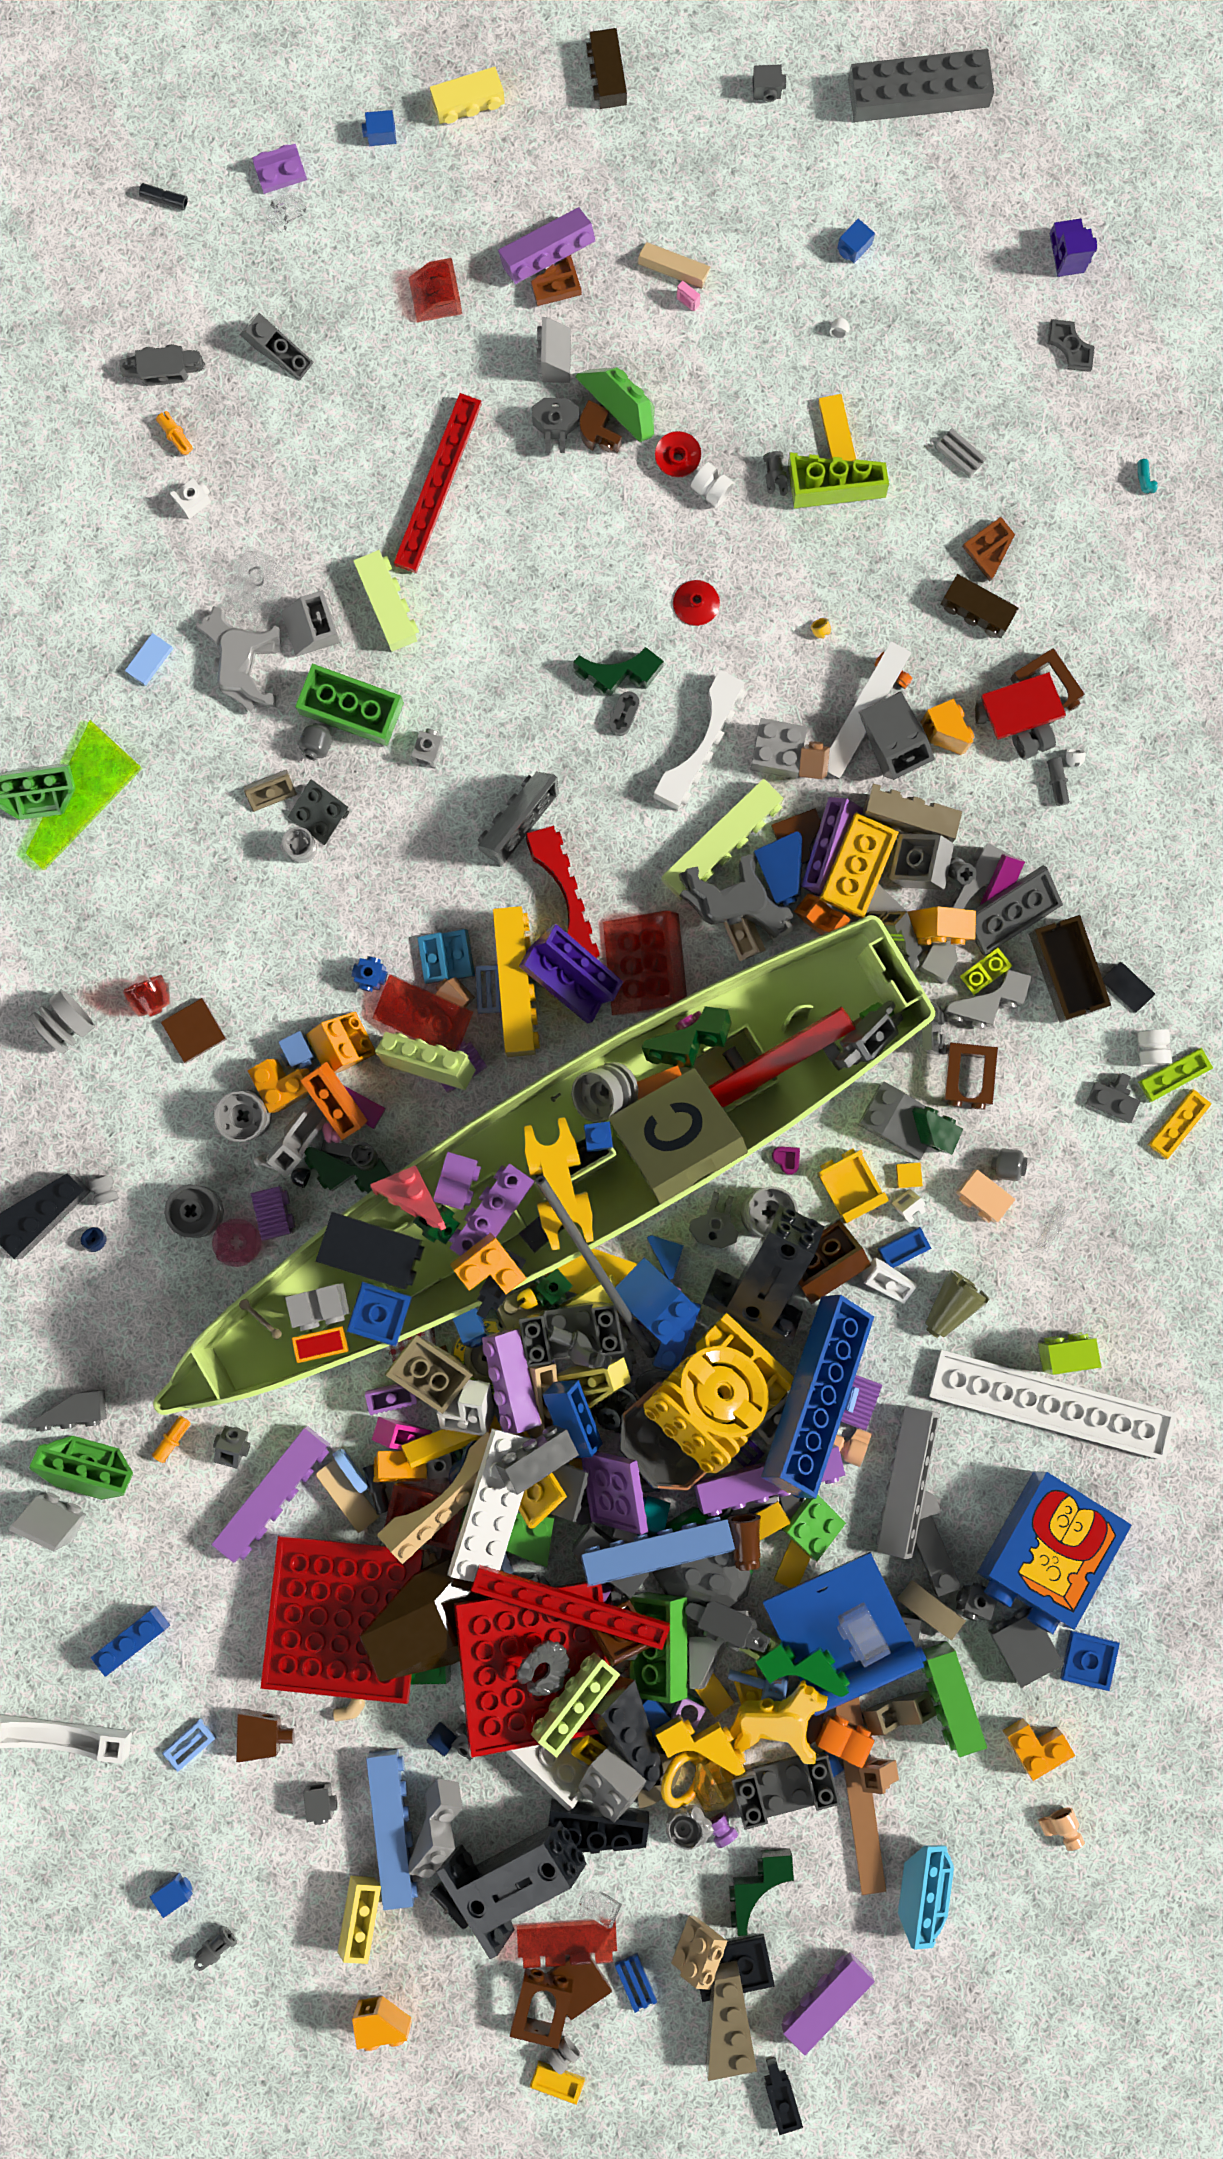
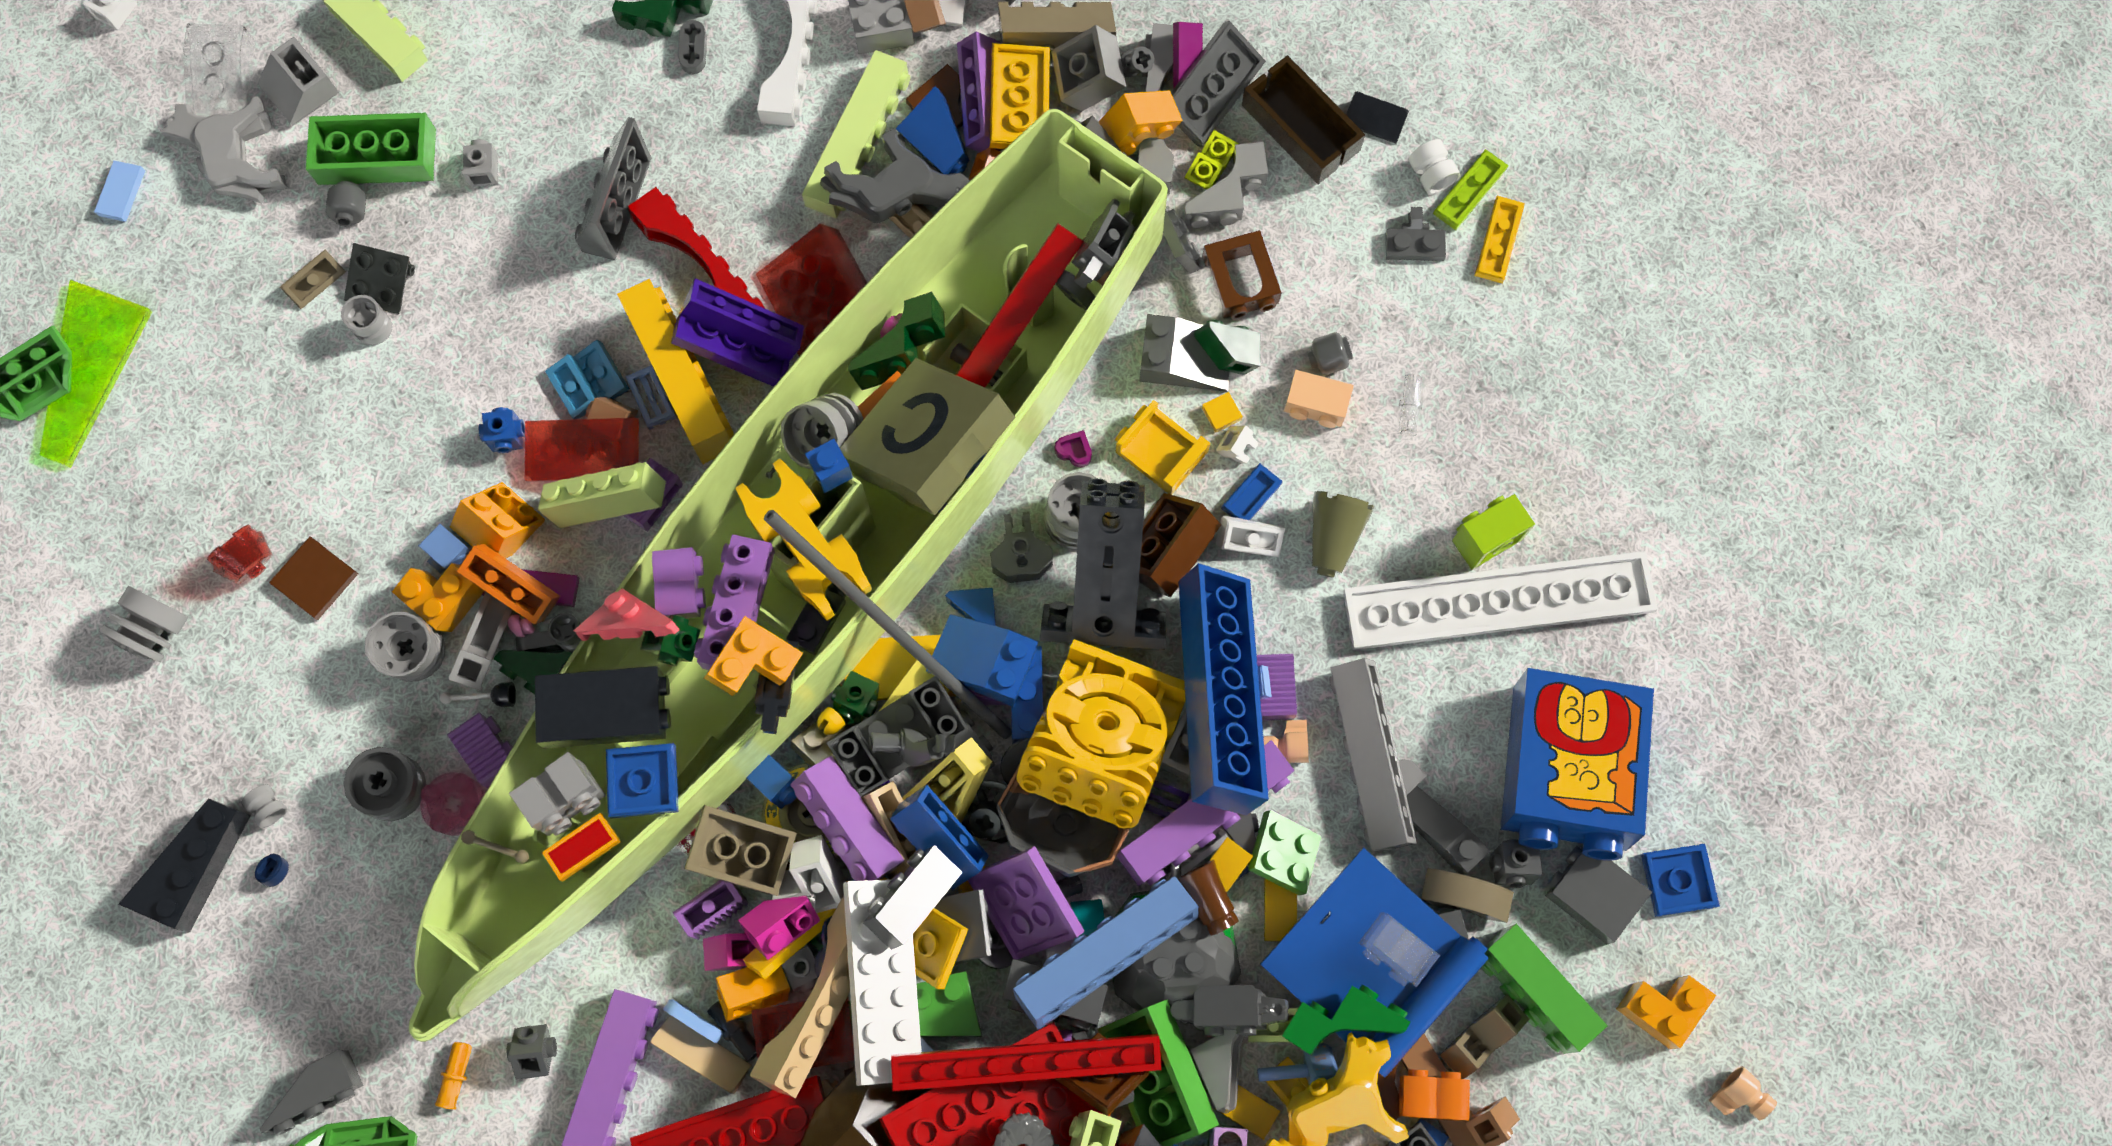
camera: 20 degrees left, 10 degrees down
none -> dark pink slope [738,896,821,960]

